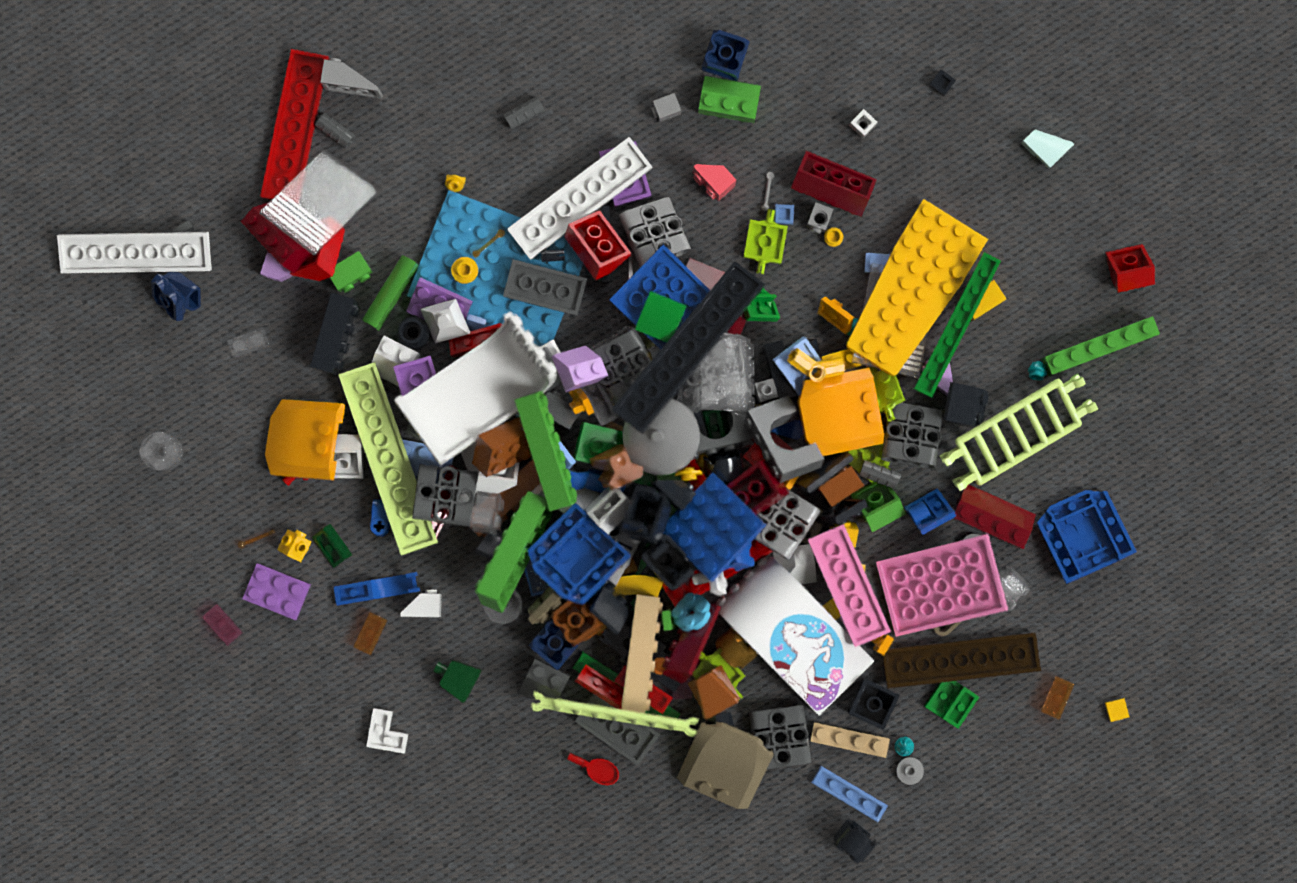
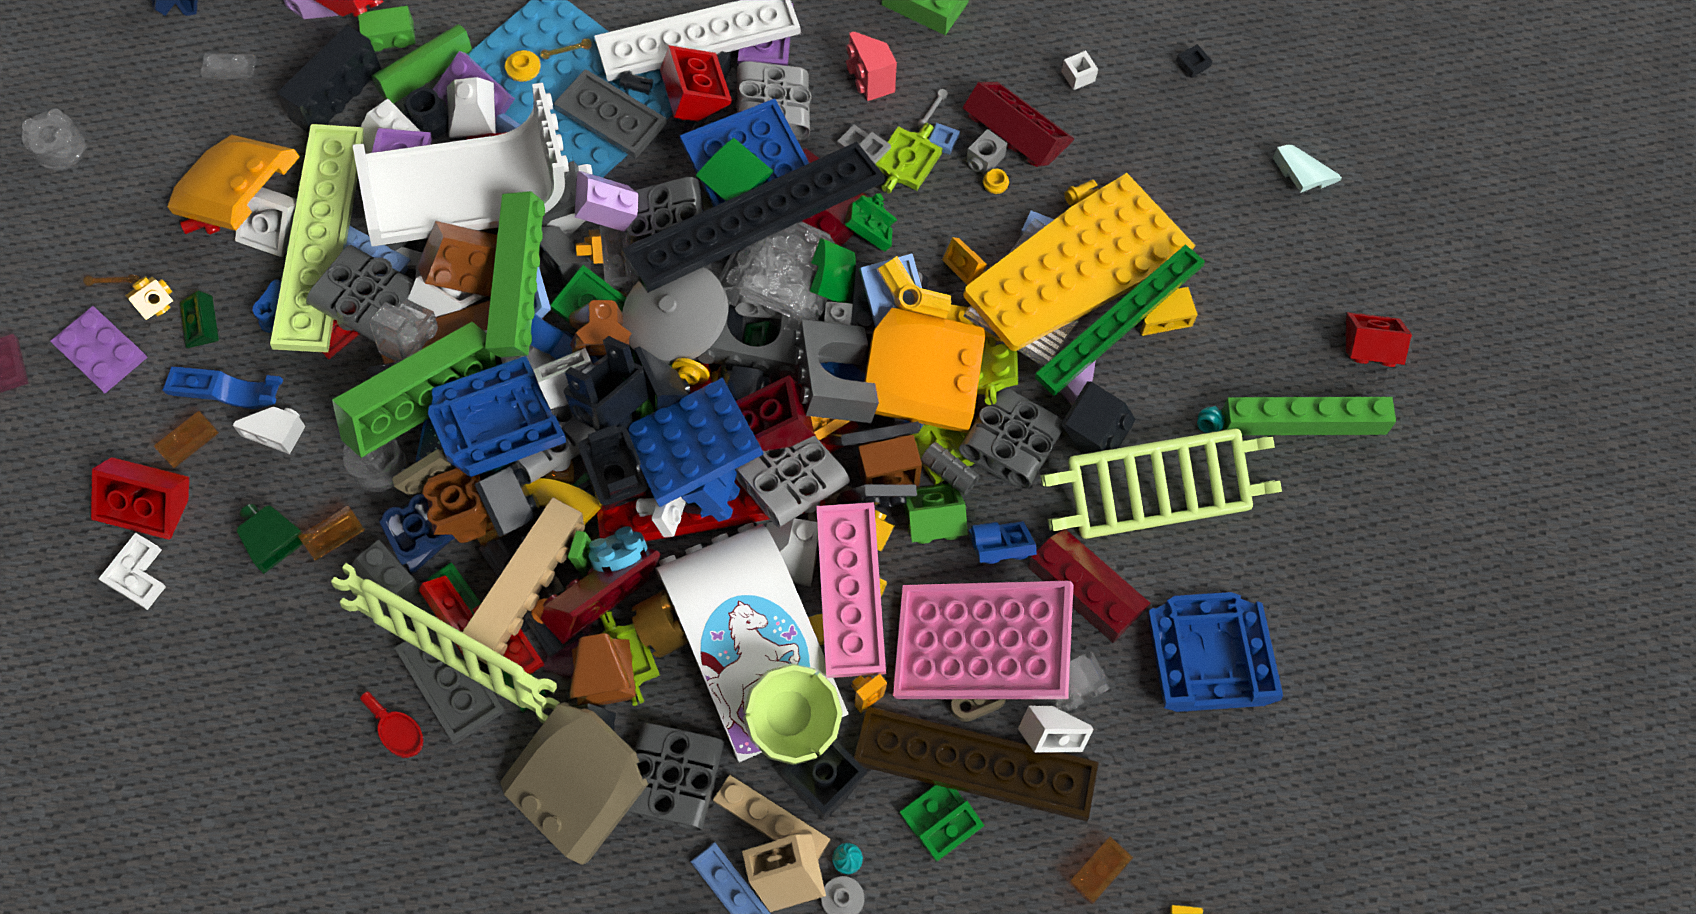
camera: 15 degrees right, 20 degrees down
none -> red slope [91,457,189,540]
none -> clear orange plate [299,505,365,561]
none -> tan slope [742,835,826,912]
none -> yellowish green plate [743,663,843,765]
none -> green slope [810,238,856,303]
none -> light grey slope [837,125,891,164]
none -> white slope [1018,706,1093,752]
none -> yellow pin [1064,180,1099,206]

